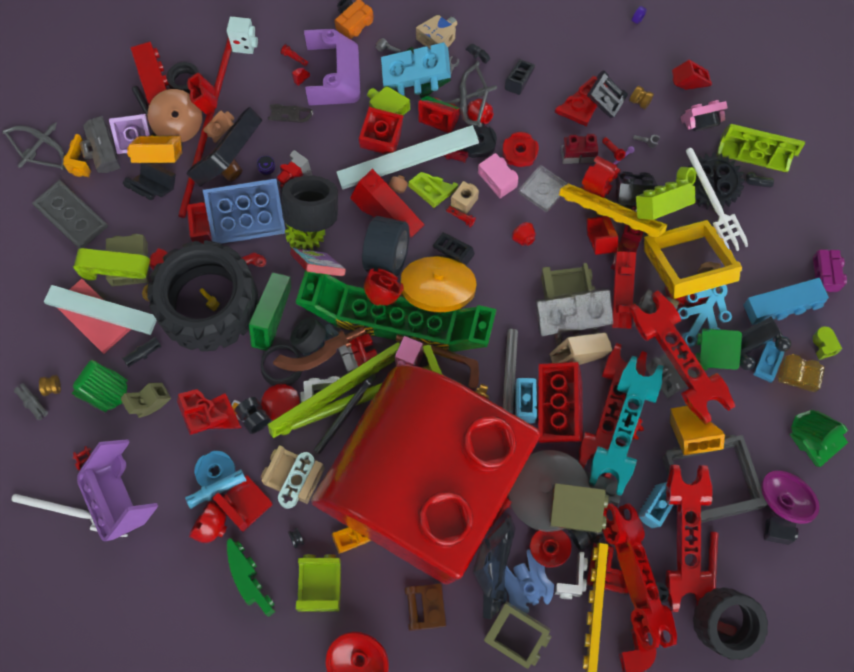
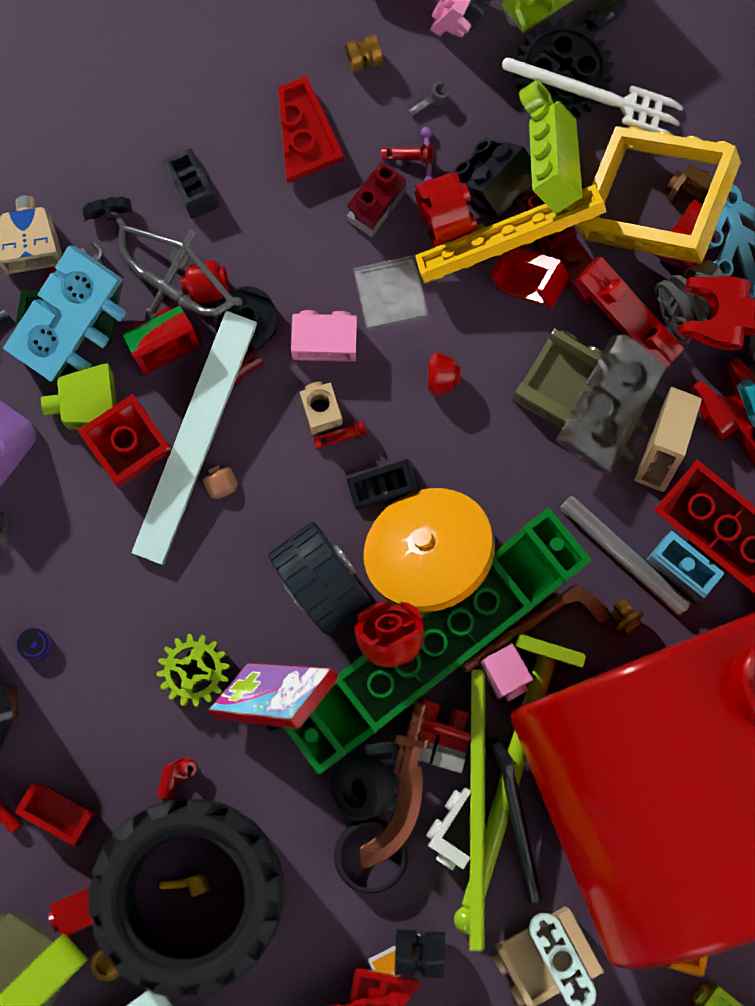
camera: 55 degrees left, 10 degrees up
medium blue slope [203,179,286,244] -> none
green slope [249,273,291,351] -> none
red dish [261,384,300,421] -> none
hips [277,150,312,189] -> none
black tyre [282,175,338,232] -> none
red wedge [350,168,425,238] -> none
lime wing [408,172,459,208] -> none
red plate [502,132,539,167] -> none
black plate [587,70,628,118] -> none

